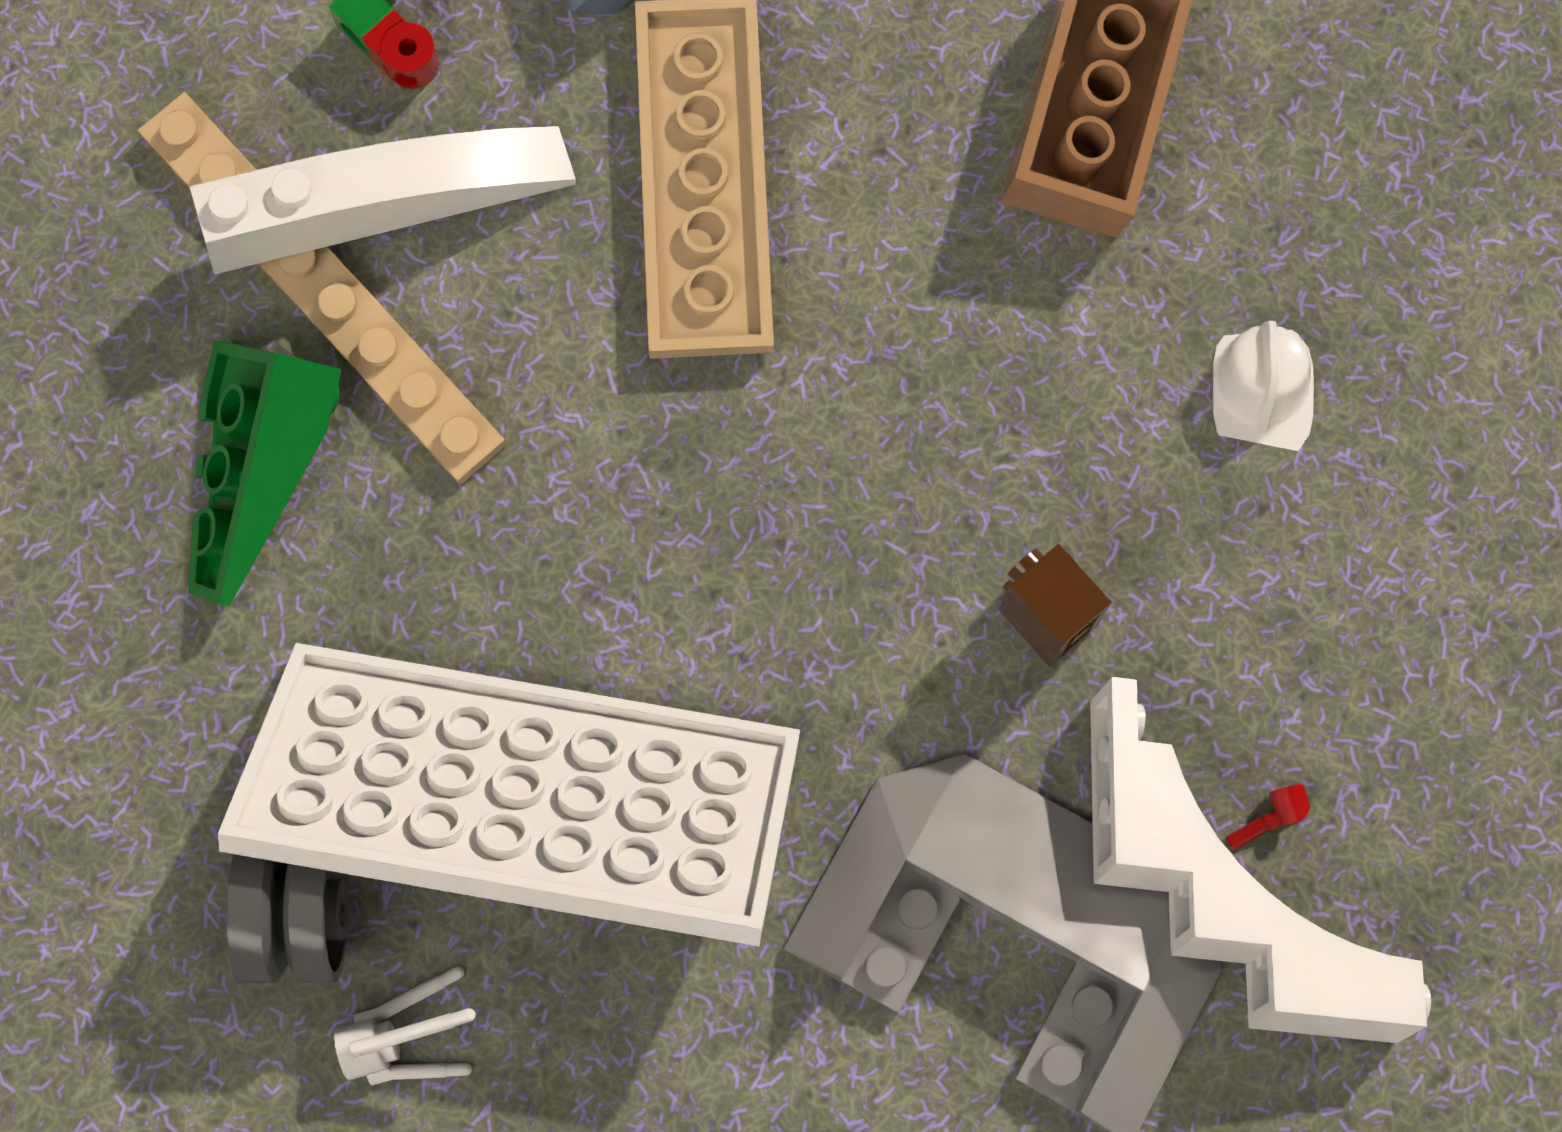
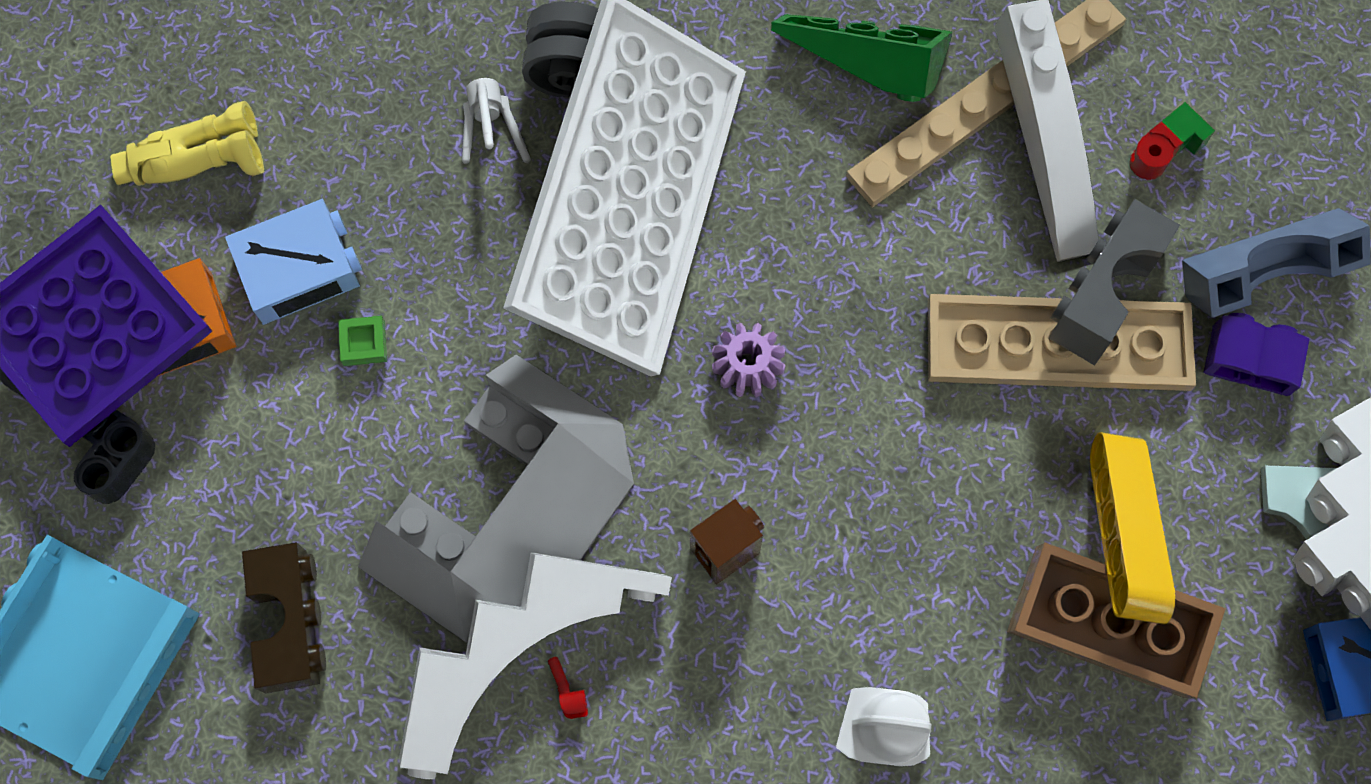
camera: 95 degrees right, 5 degrees down
none -> lavender gear [712,323,785,397]
none -> dark grey arch [1049,199,1180,366]
none -> yellow beam [1090,432,1175,624]

